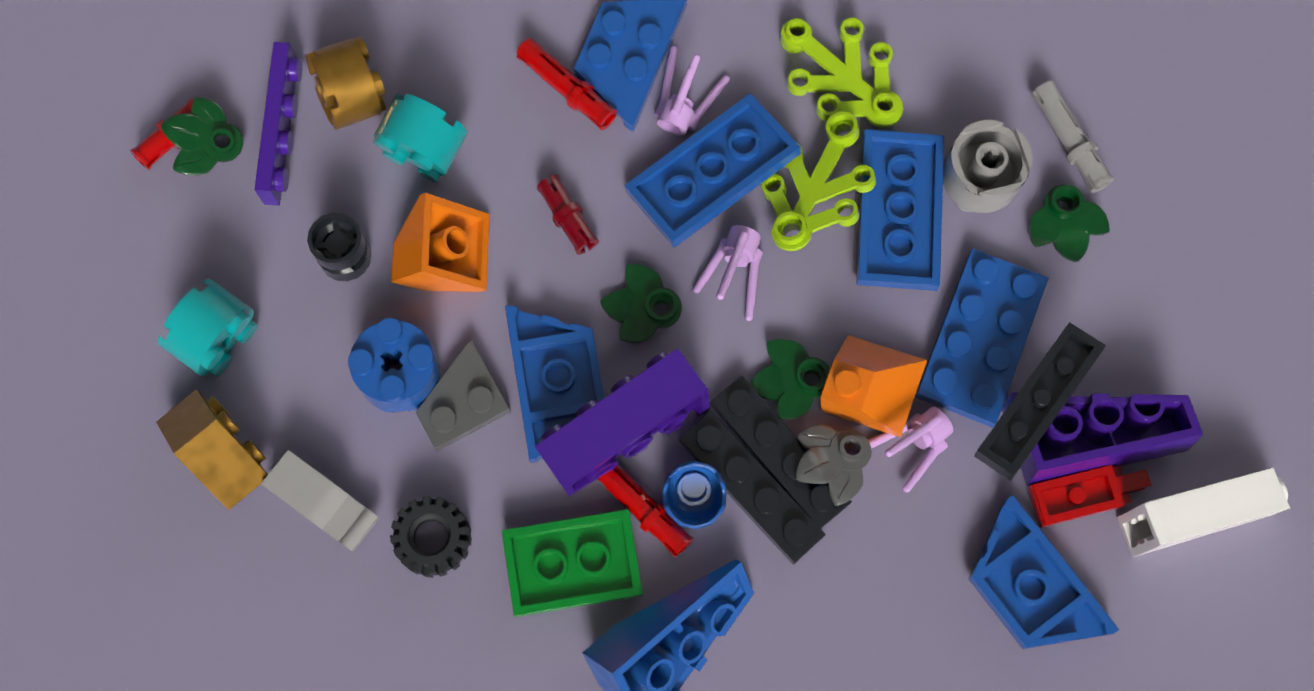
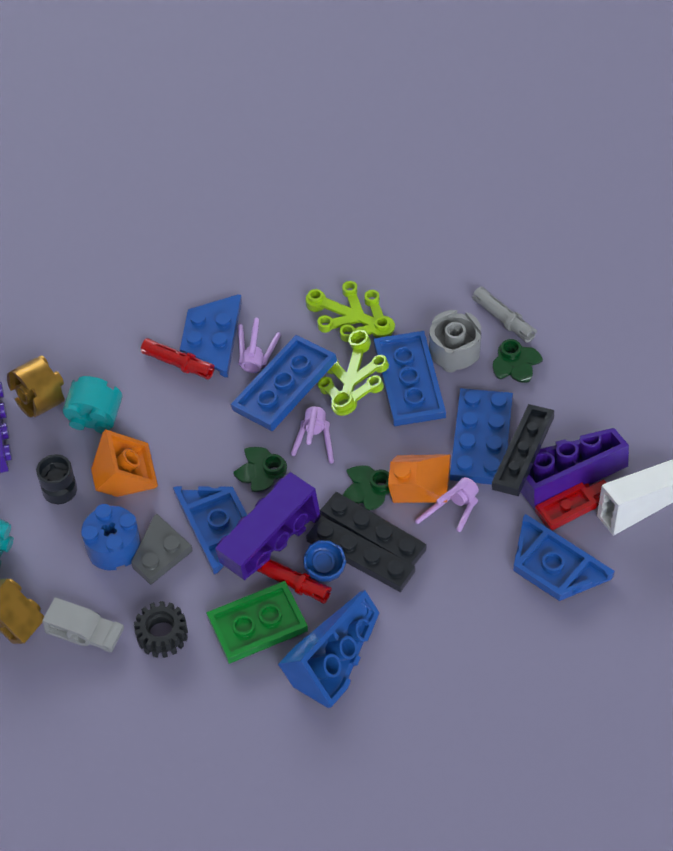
camera: 10 degrees left, 20 degrees down
dark red pin [536,174,599,255] -> none
dark grey plate [795,424,872,506] -> none

